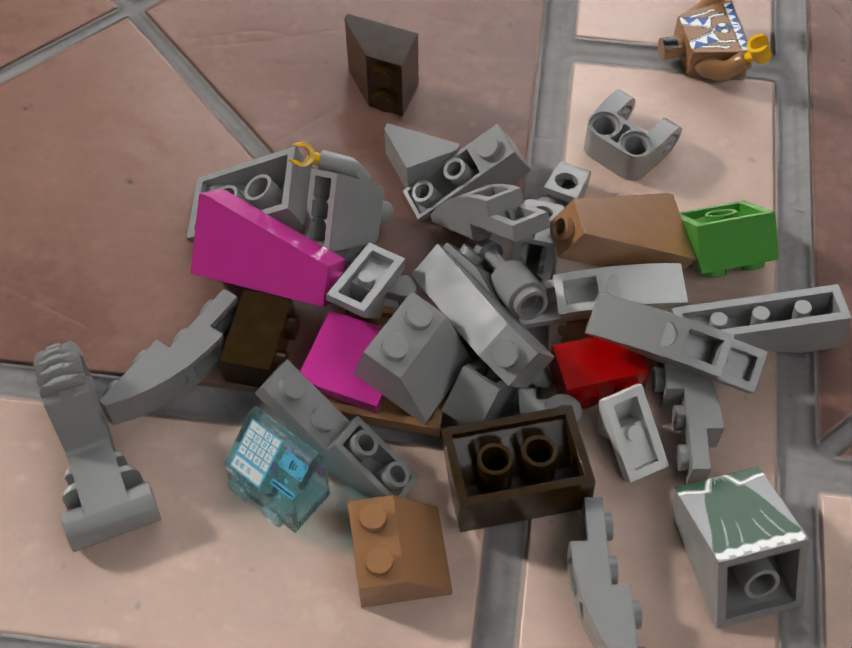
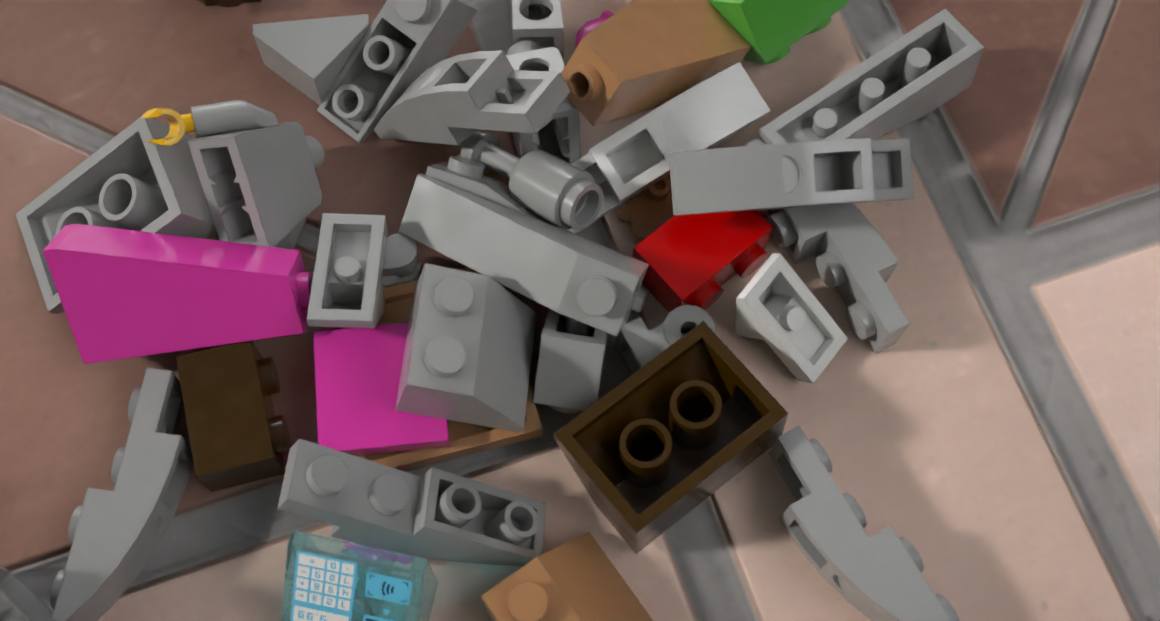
camera: 30 degrees left, 10 degrees up
light grey slope [674,466,809,628] -> none

